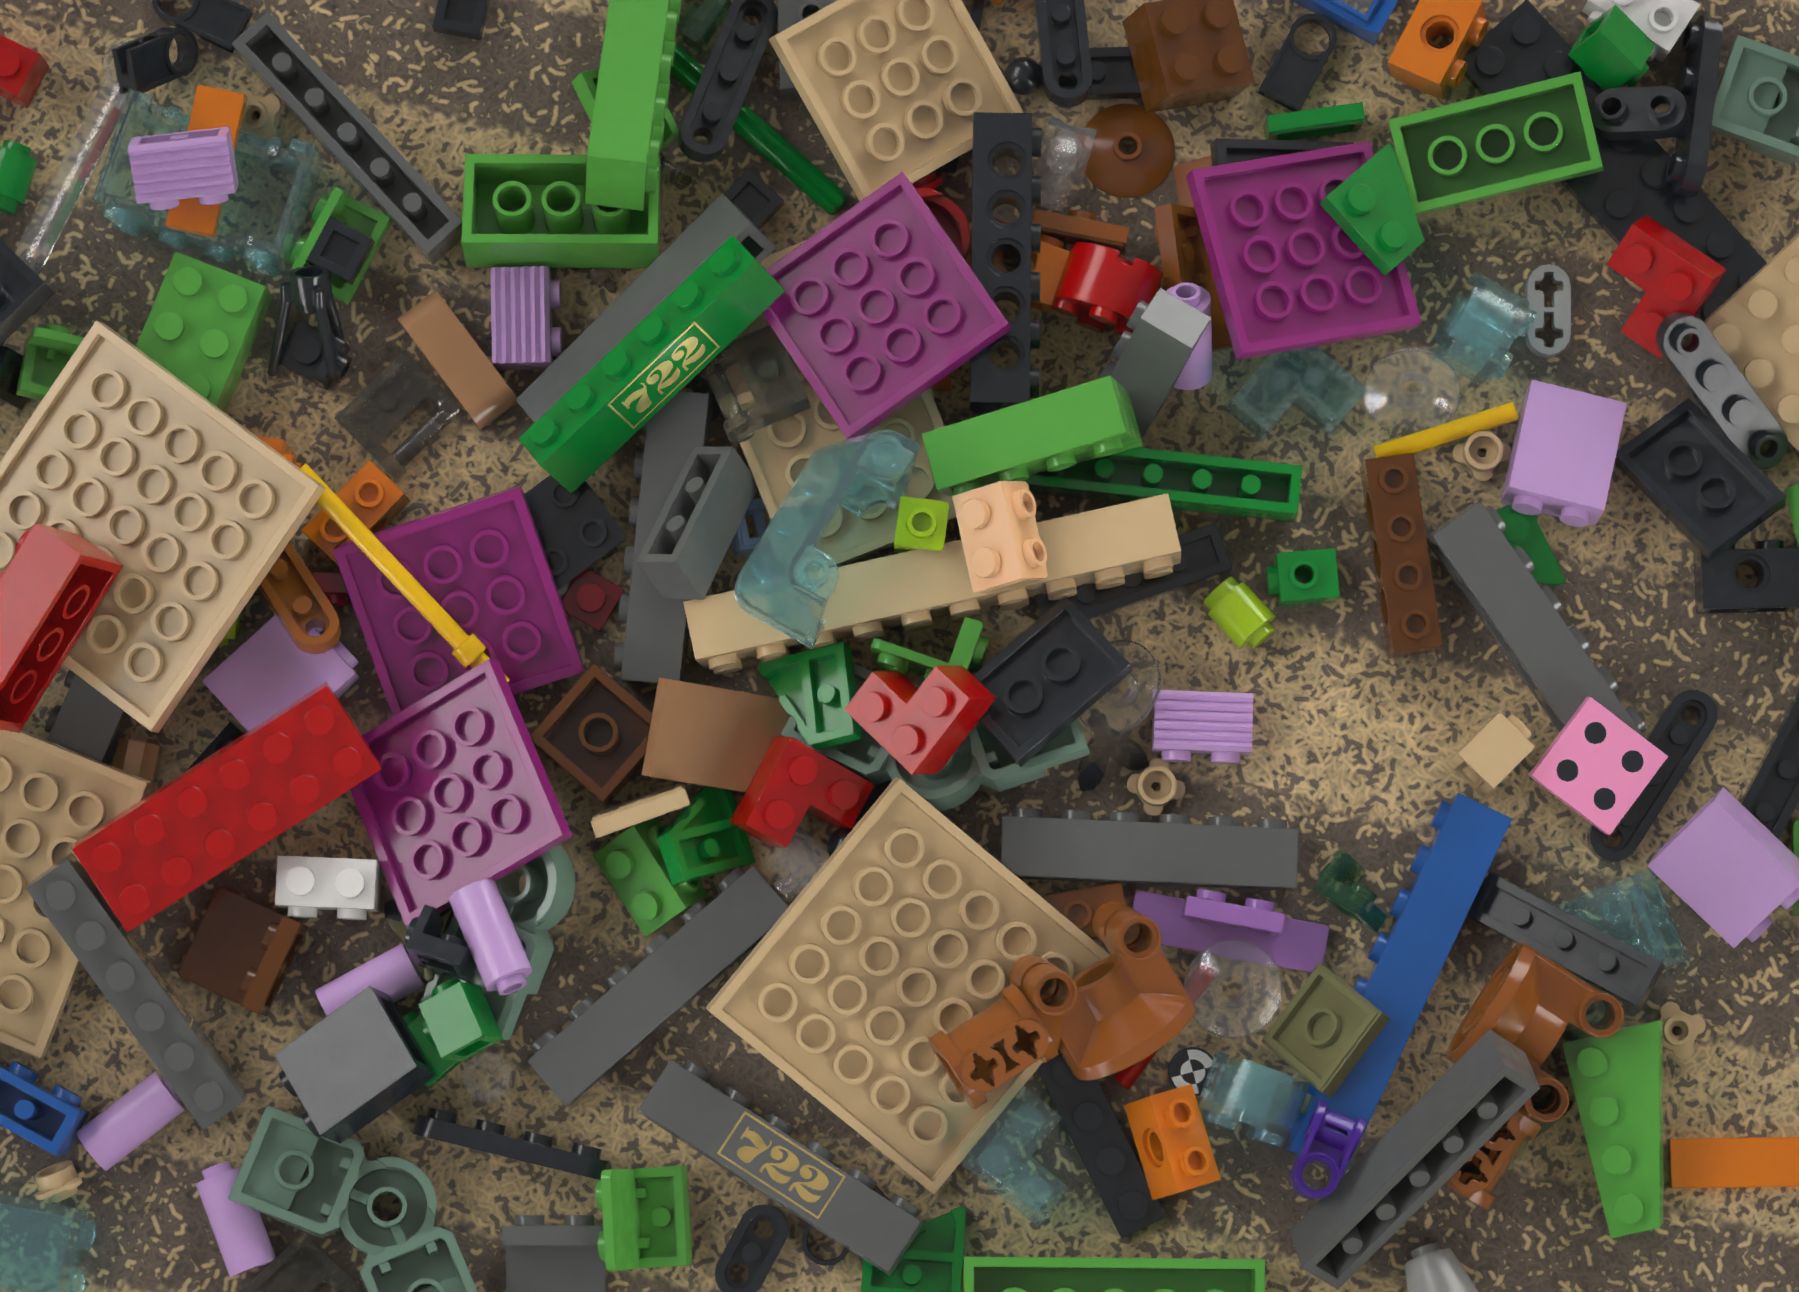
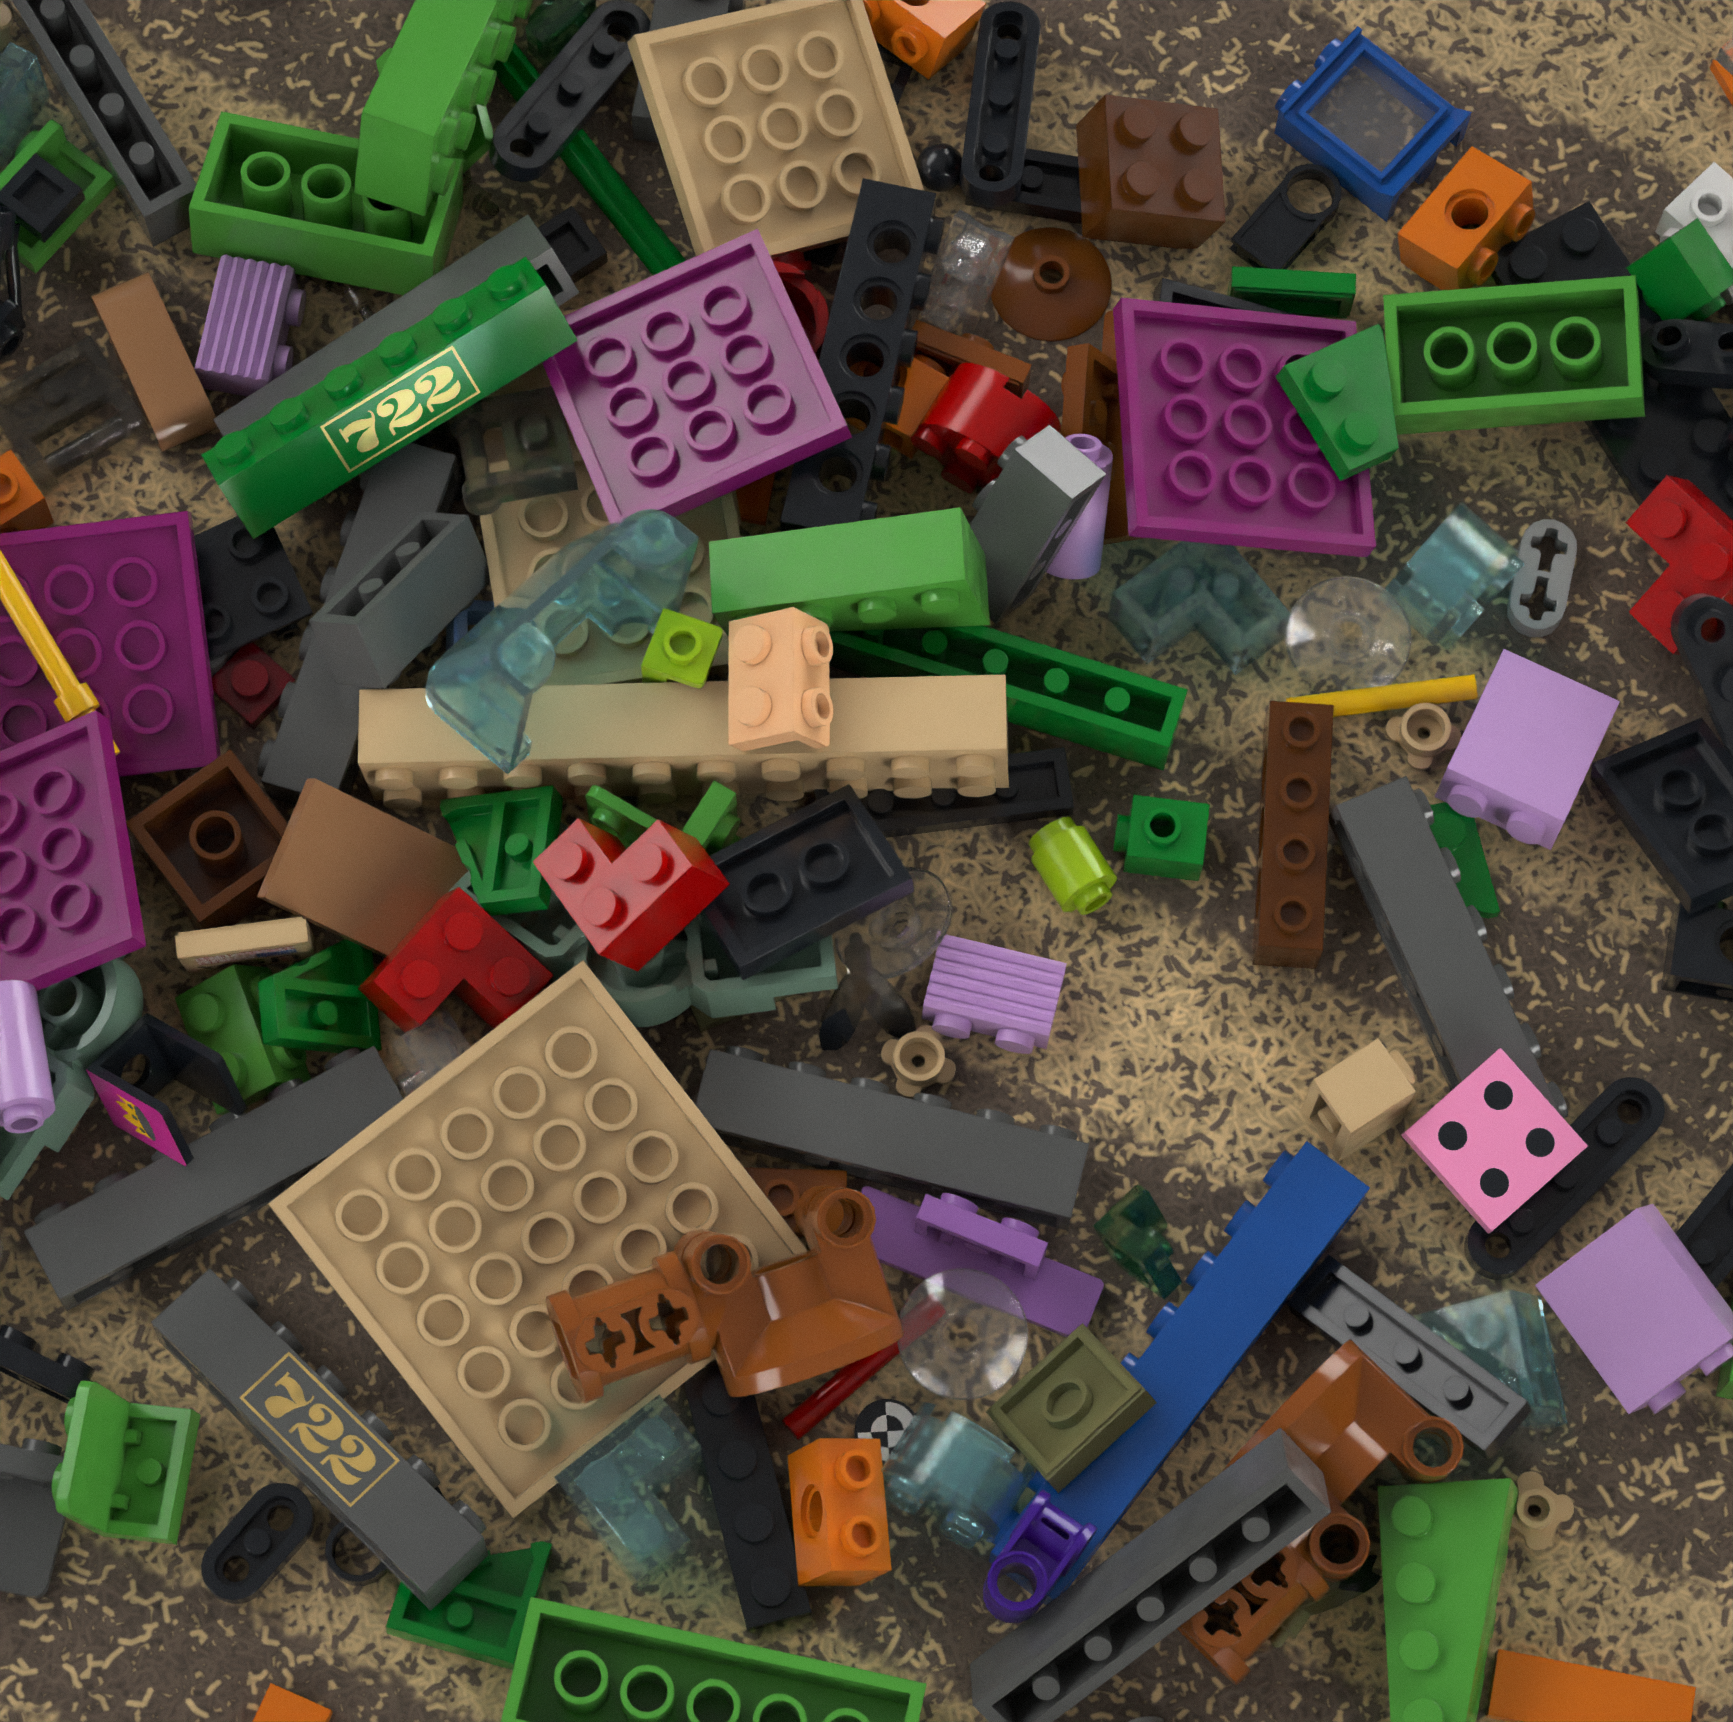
camera: 10 degrees right, 10 degrees down
none -> black piece [86,1013,247,1166]

